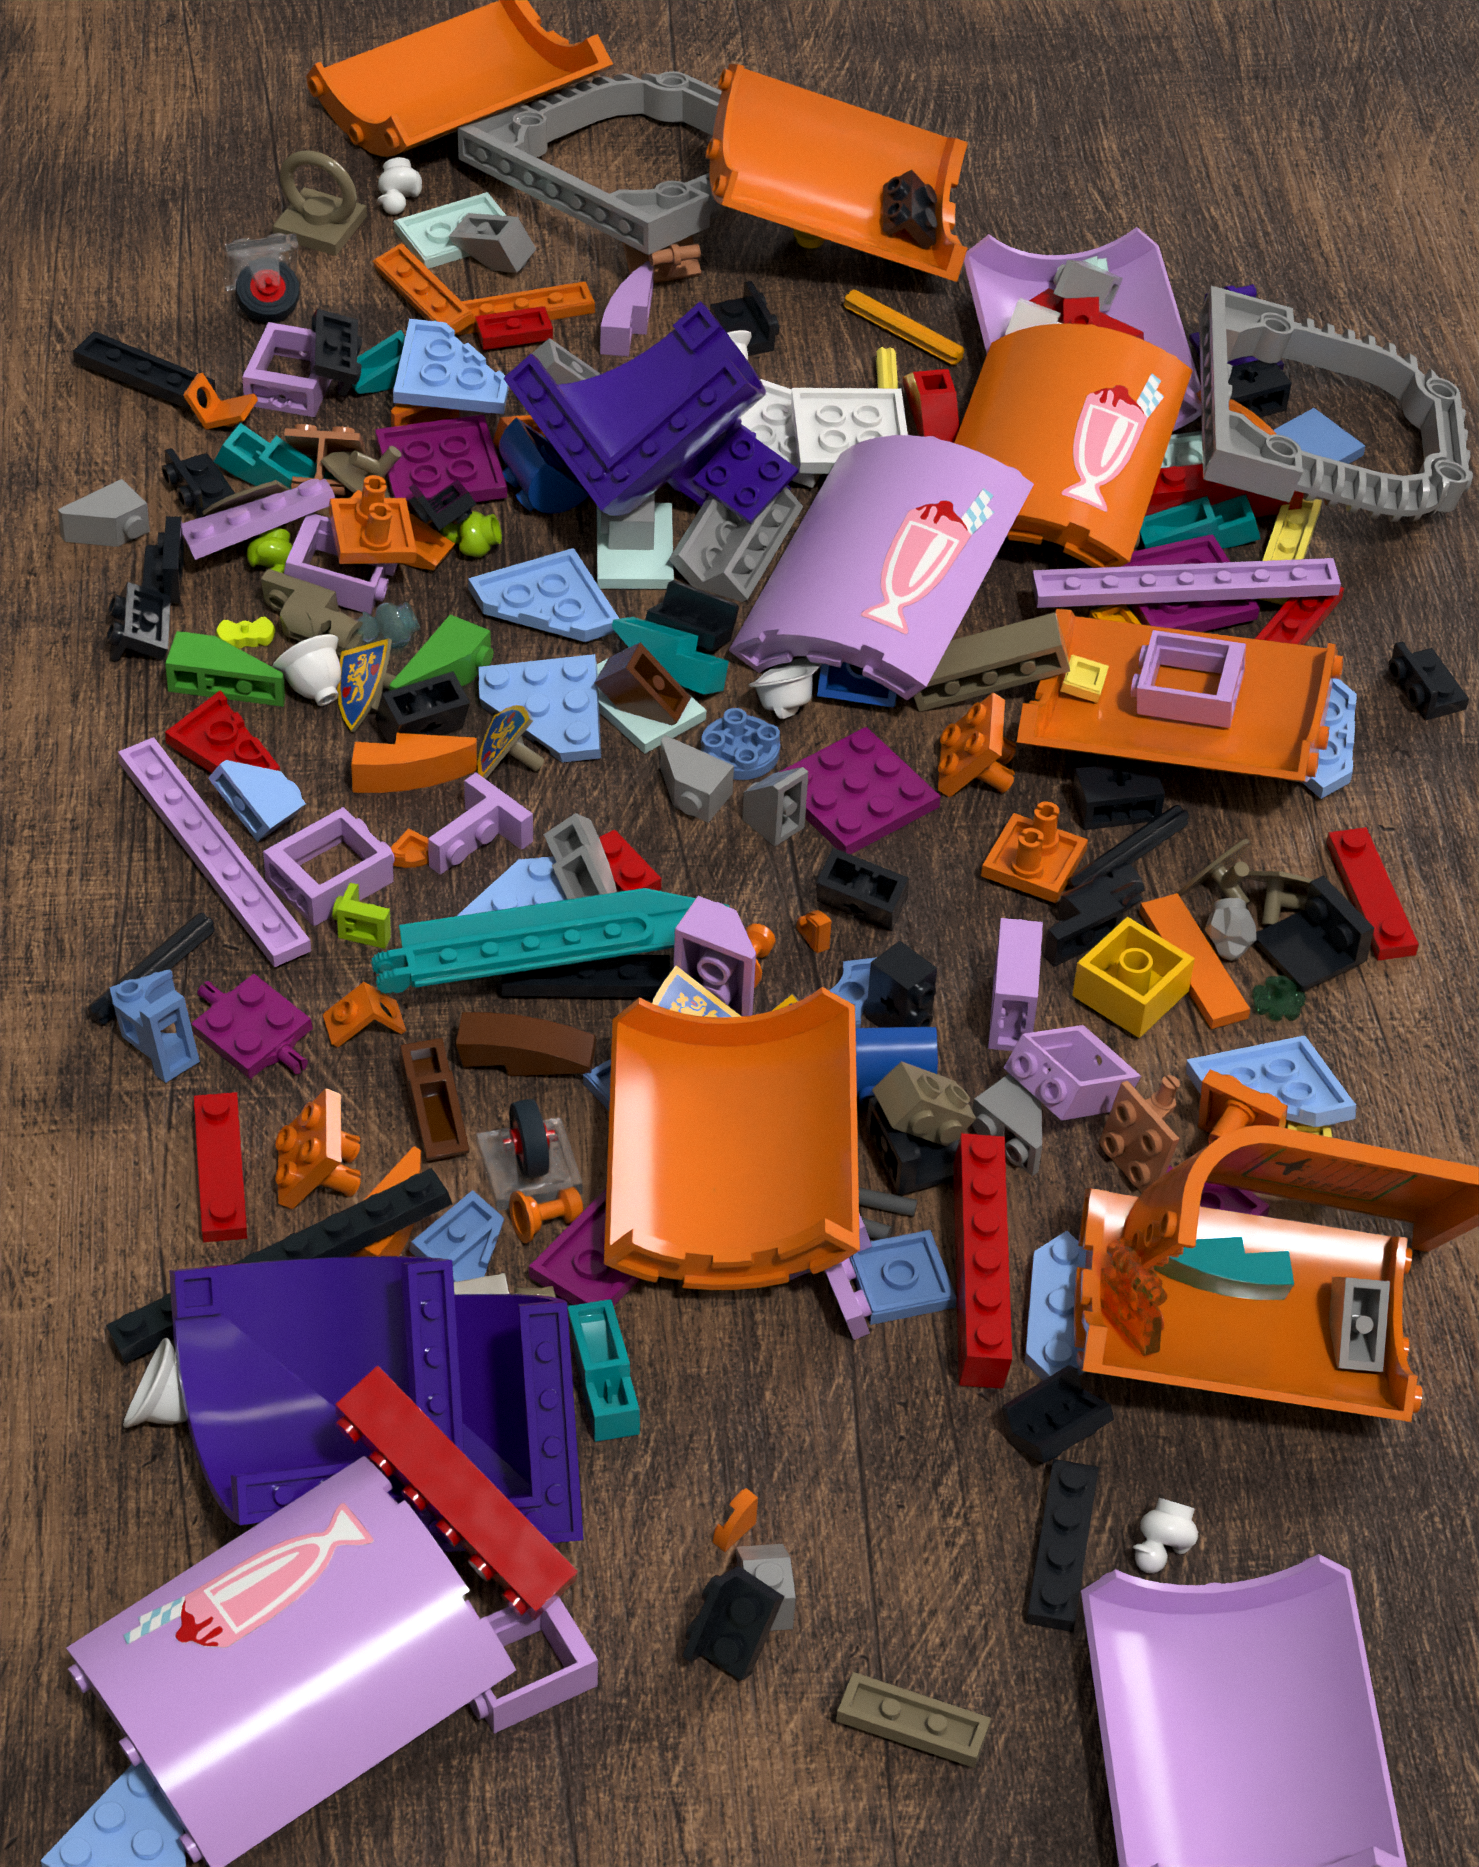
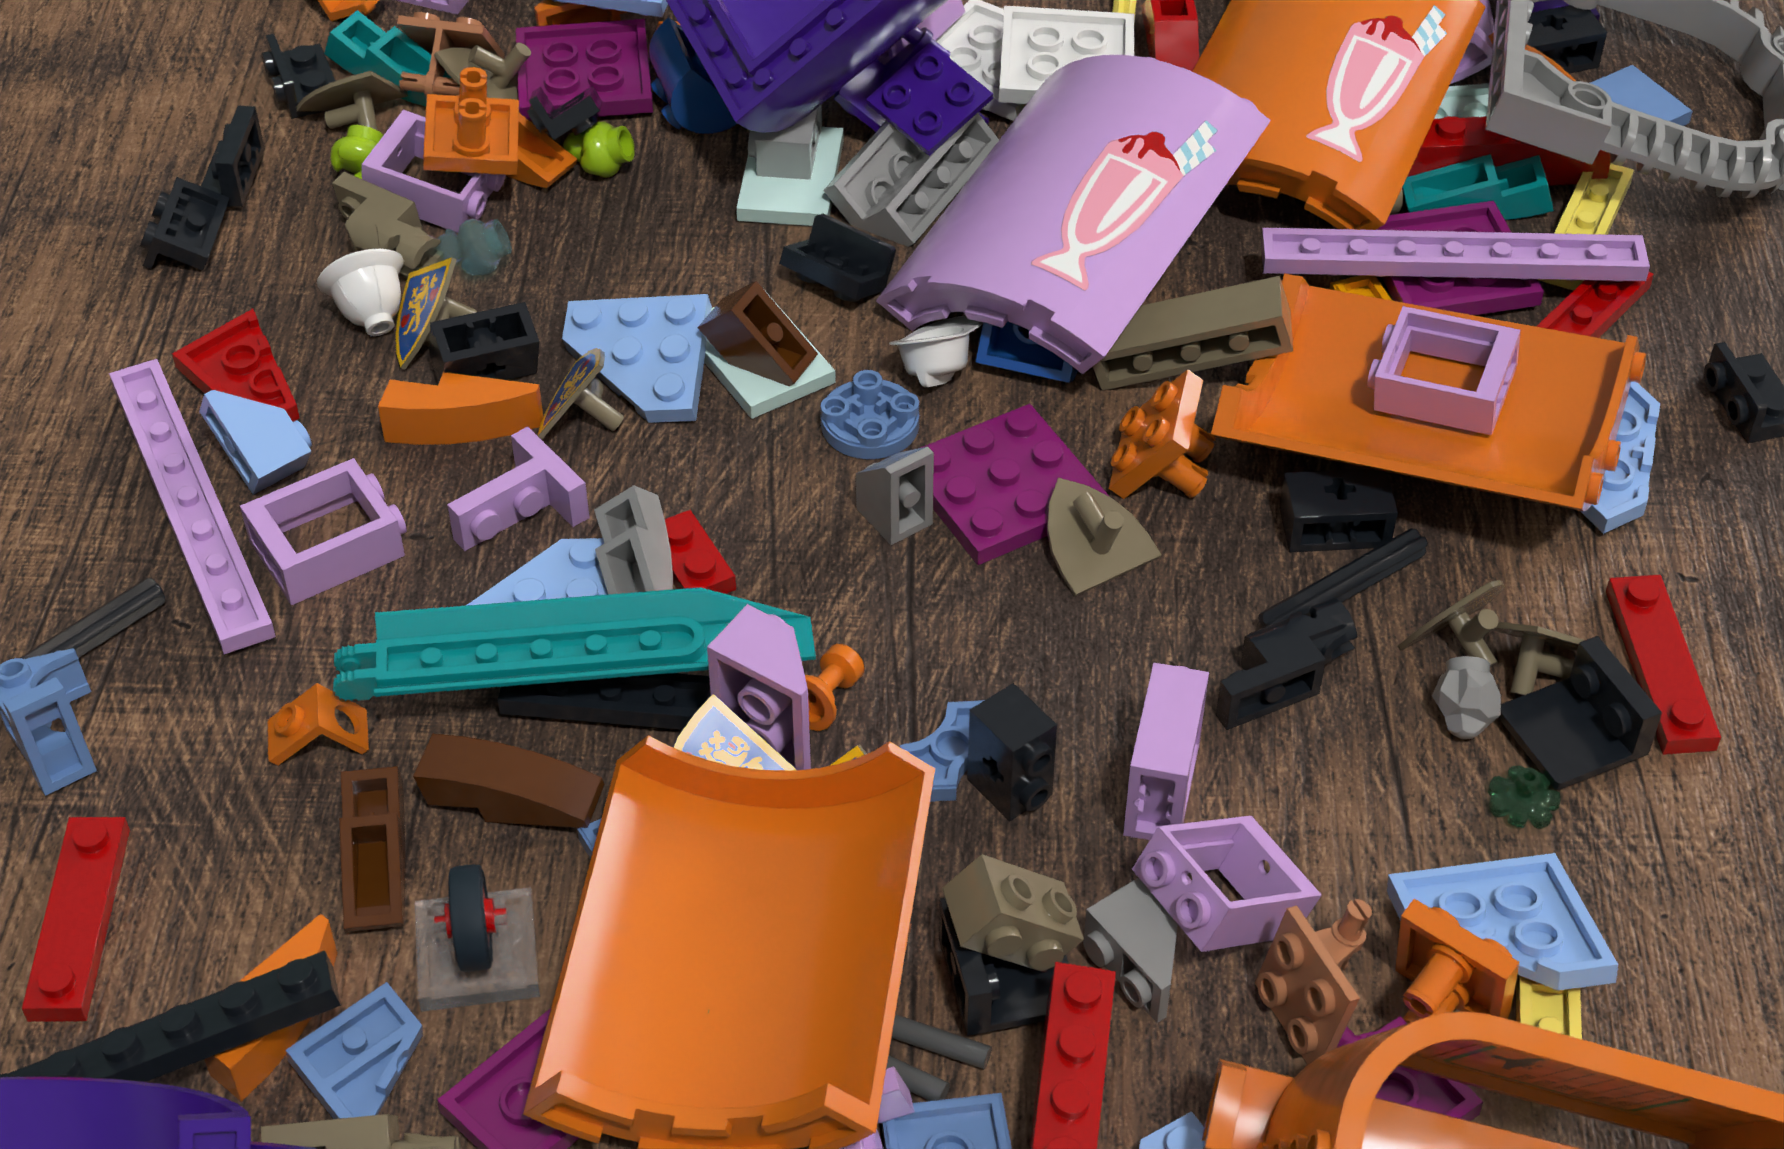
camera: 10 degrees right, 0 degrees up
light grey slope [58,479,150,547] -> none
bright green slope [165,631,285,707] -> none
lavender wing [182,479,335,560] -> none
magenta plate [191,973,313,1079] -> none
neon yellow piece [215,617,275,648] -> none
orange plate [275,1088,361,1209] -> none
lime bracket [332,882,391,949] -> none
bright green slope [389,614,494,691] -> none
orange tile [390,828,429,868] -> none
light blue plate [468,548,619,642] -> none
orange piece [509,1187,584,1243] -> none
teal slope [612,617,729,695] -> none
light grey slope [660,735,734,823] -> none
orange tile [796,910,832,954] -> none
black brick [816,848,909,931] -> none
blue brick [856,1027,938,1106] -> none
orange plate [981,802,1088,903] -> none
light yellow tile [1060,655,1109,703] -> none
yellow brick [1072,916,1195,1038] -> none
orange tile [1139,893,1250,1029] -> none
none -> dark tan shield [1047,478,1162,597]

